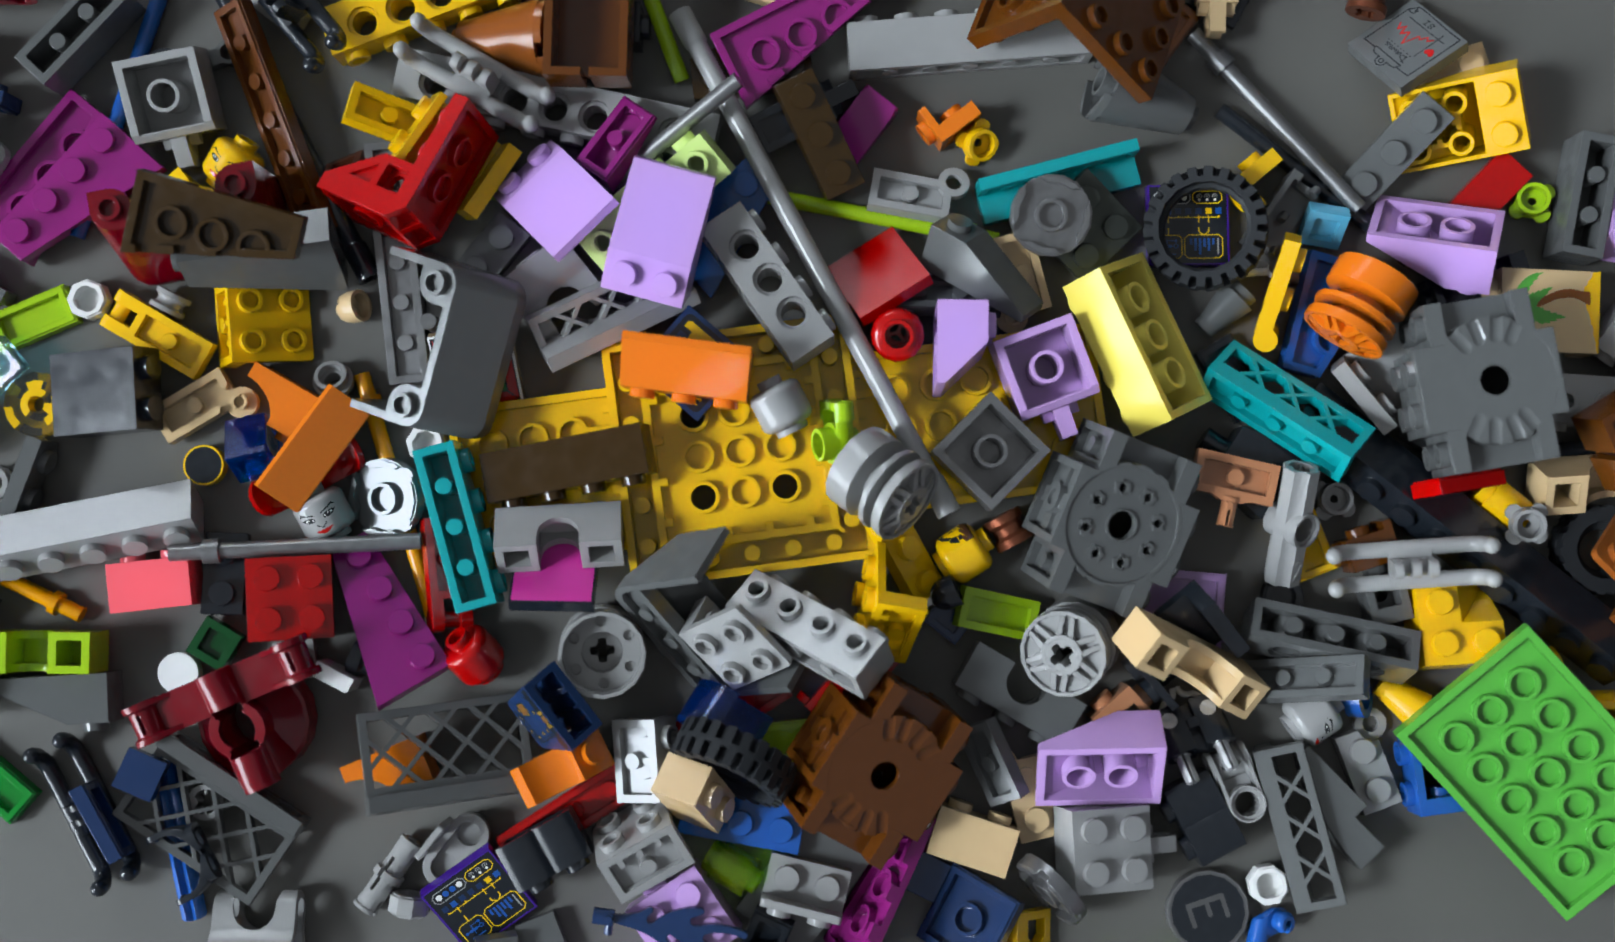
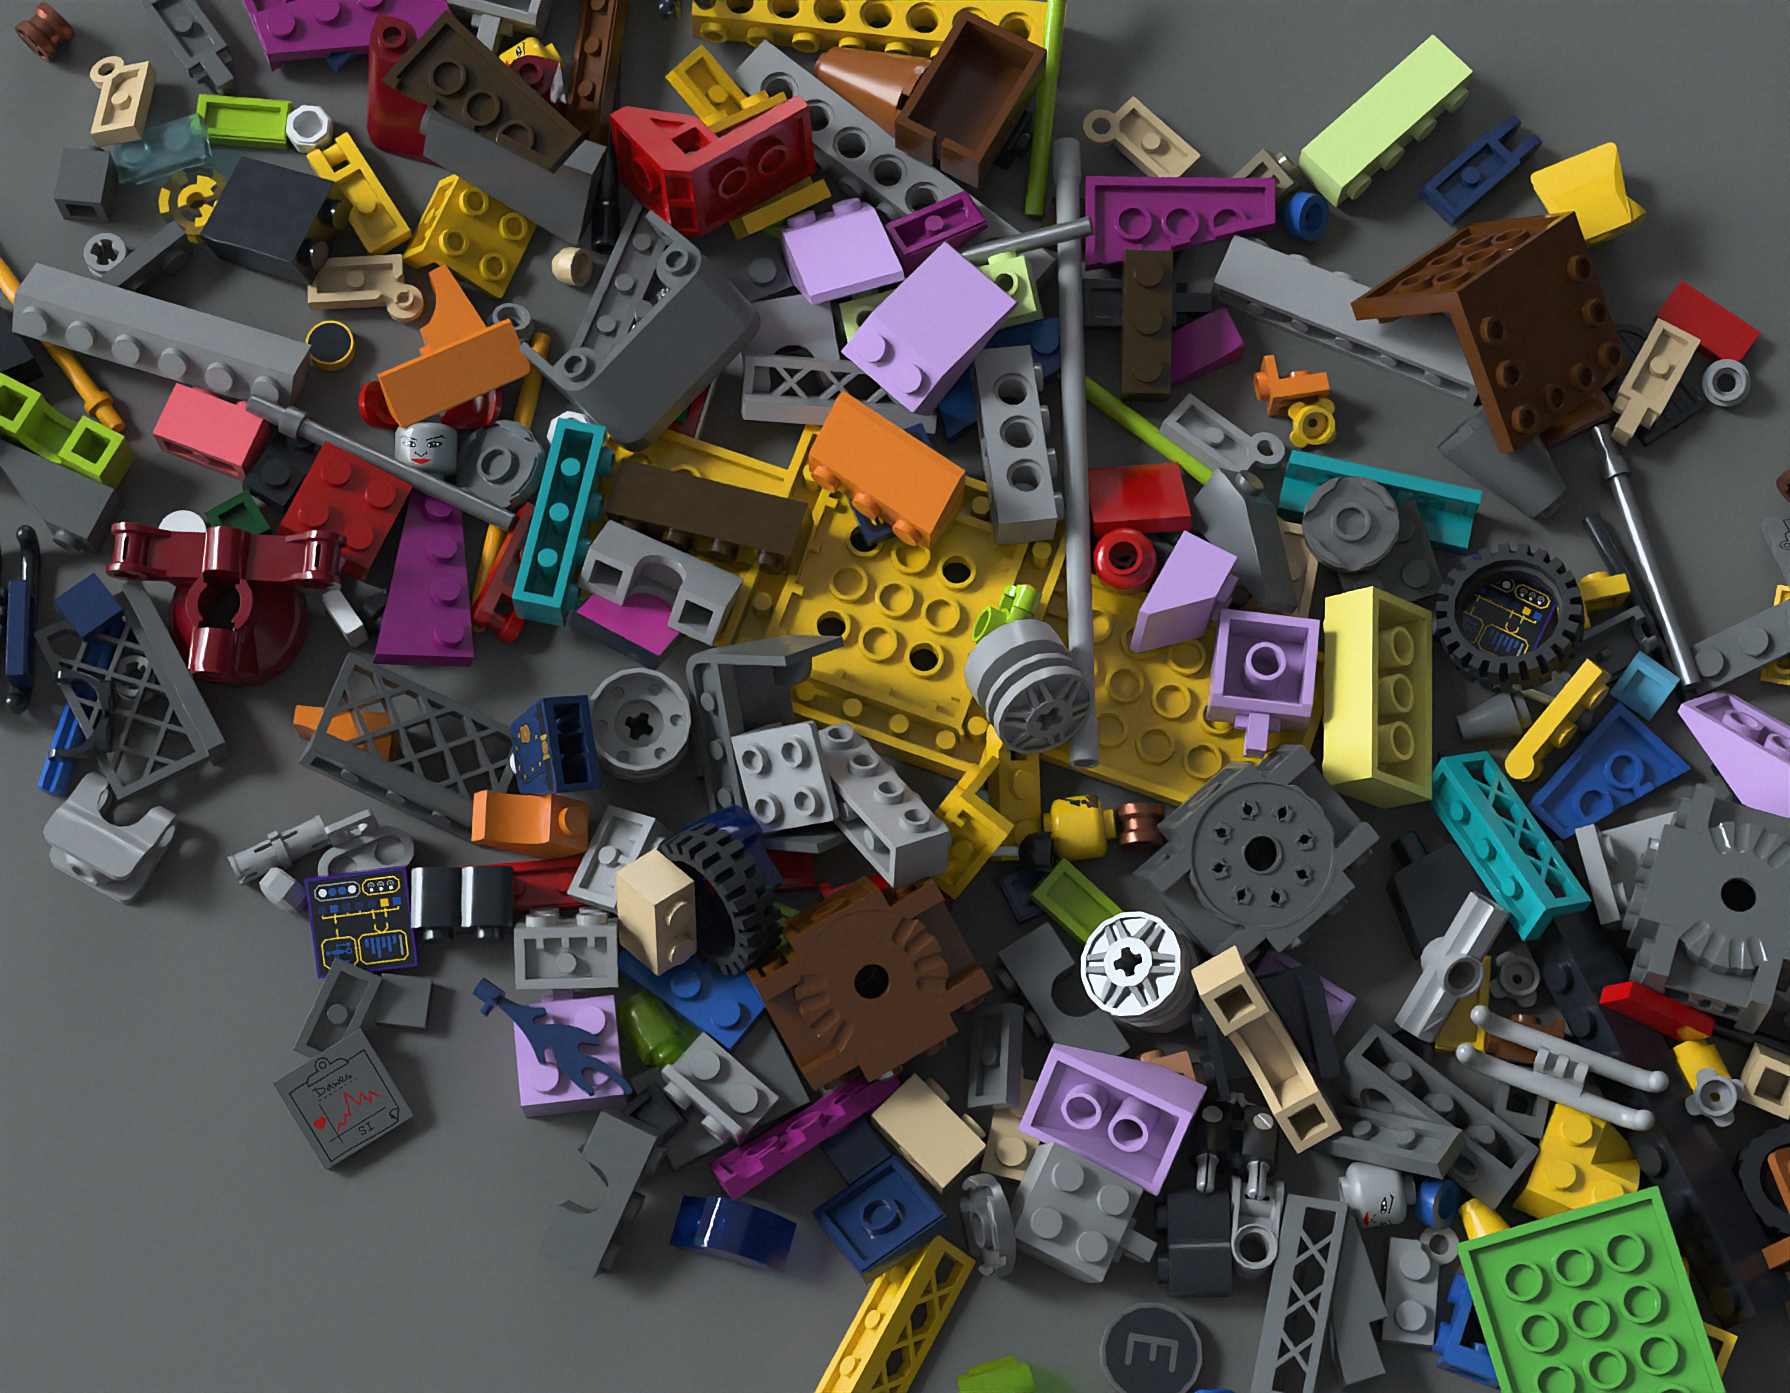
camera: 25 degrees right, 15 degrees down
light grey bush [149,285,192,320] -> none
clear blue brick [224,412,280,483] -> none
light grey piece [393,12,556,133] -> none
red head [443,624,504,686] -> none
light grey head [750,374,812,439] -> none
flat silver brick [929,392,1051,511] -> none
nougat plate [1193,448,1281,528] -> none
white tile [1245,863,1289,906] -> none
orange wheel [1304,252,1419,359] -> none

